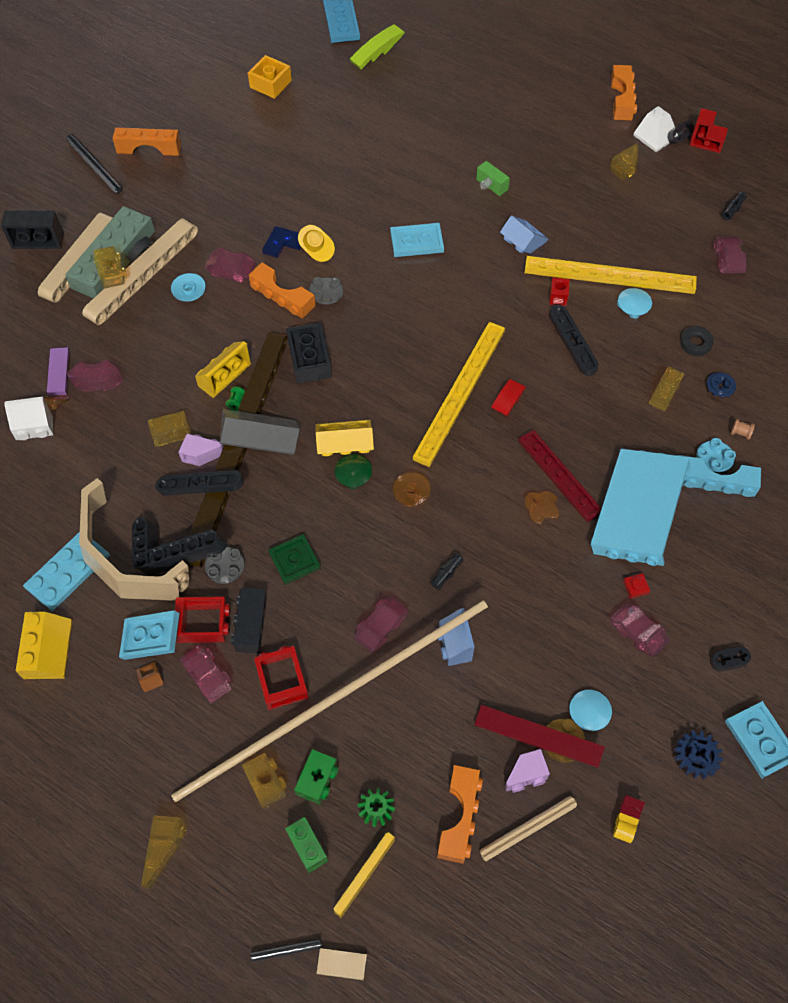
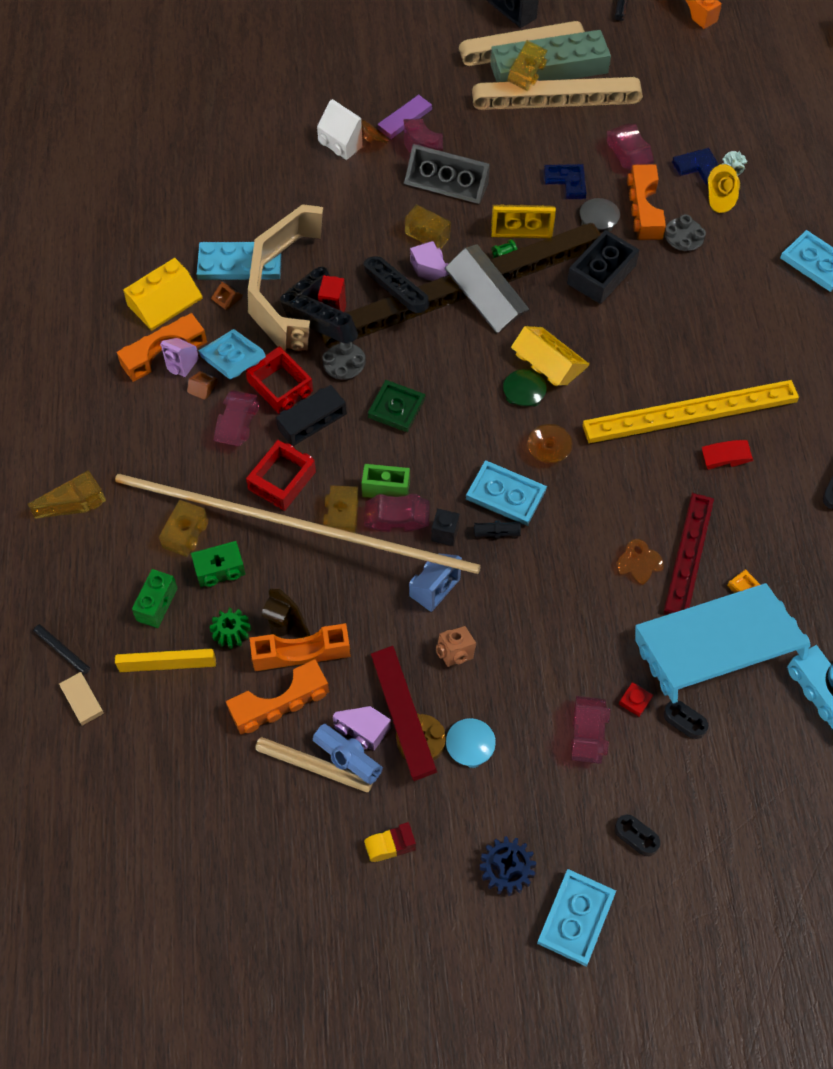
camera: 50 degrees right, 0 degrees up
black tyre [126,236,153,263] -> none
medium azure dish [171,273,206,302] -> none
none -> orange arch [117,313,207,382]
none -> lavender slope [160,338,199,377]
none -> dark orange slope [211,282,243,310]
none -> orange arch [250,623,351,671]
none -> dark brown panel [262,589,311,637]
none -> medium blue piece [313,724,383,785]
none -> red brick [318,275,346,312]
none -> clear yellow brick [323,486,359,537]
none -> bright green brick [362,464,410,501]
none -> dark grey slope [404,144,490,204]
none -> black brick [431,508,460,546]
none -> nougat brick [436,626,476,667]
none -> medium azure plate [466,460,547,526]
none -> clear blue tile [544,164,587,199]
none -> dark grey dish [580,198,620,231]
none -> black beam [664,700,708,739]
none -> light aqua gear [722,151,747,176]
none -> light orange tile [727,569,760,593]

